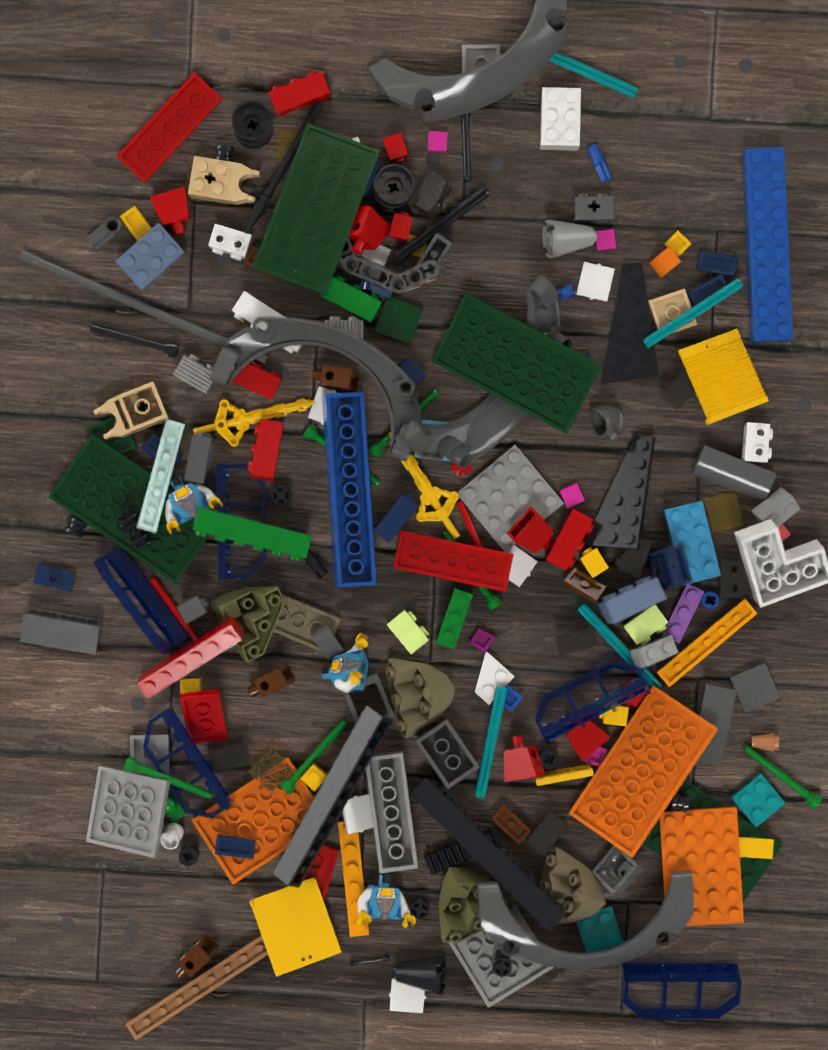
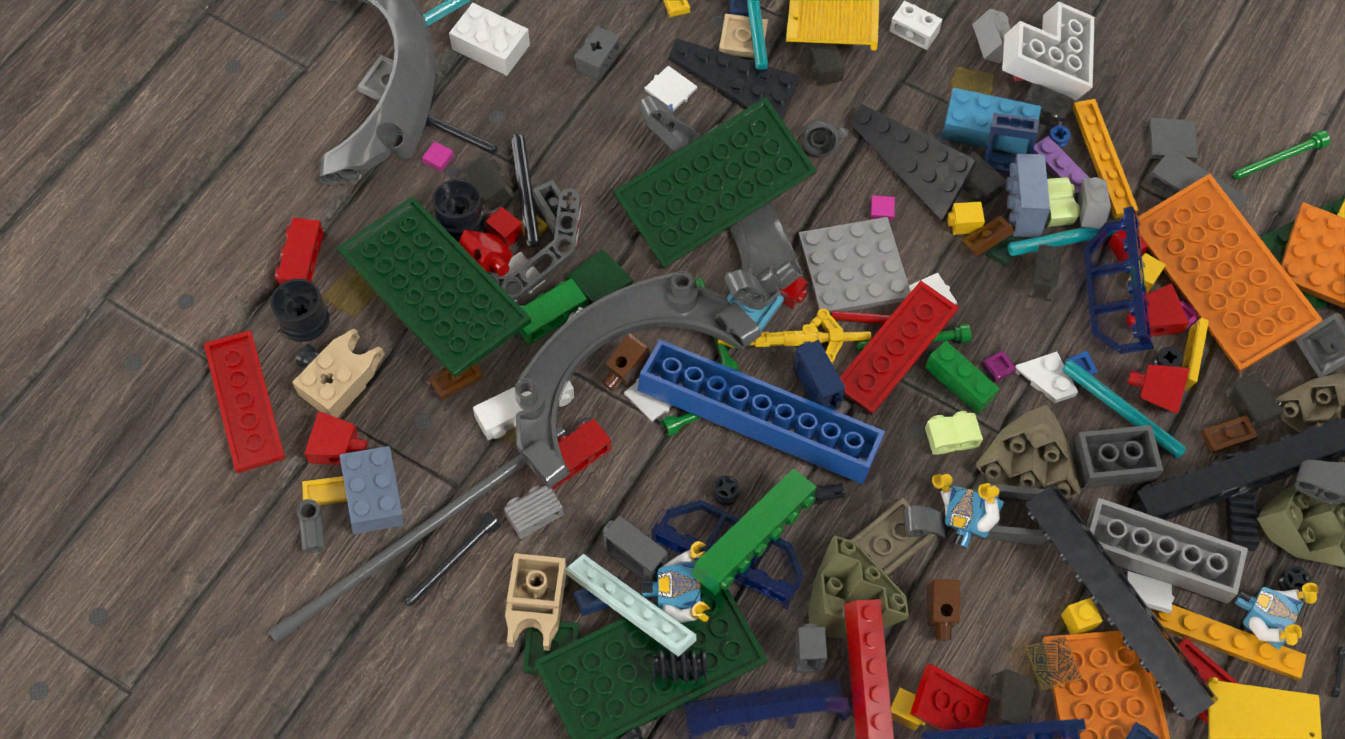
camera: 65 degrees left, 25 degrees down
red bar [149,577,200,642] -> none
yellow bar [193,398,315,447] -> none
white brick [208,224,253,261] -> none
black piece [245,102,323,234] -> none
red brick [247,419,284,482] -> none
green piece [279,720,347,795] -> none
dark blue plate [360,279,393,298] -> none
red brick [383,133,408,165] -> none
red torso [507,506,554,553] -> none
light grey cone [542,220,597,258] -> none
red brick [545,509,594,571] -> none
blue axle [586,144,612,183] -> none
dark pink tile [596,229,616,251] -> none
orange brick [649,246,681,278] -> none
black wheel [670,792,689,813] -> none
dark grey brick [691,445,777,502] -> none
teal plate [730,773,785,828] -> none
nougat cone [752,733,779,752] -> none

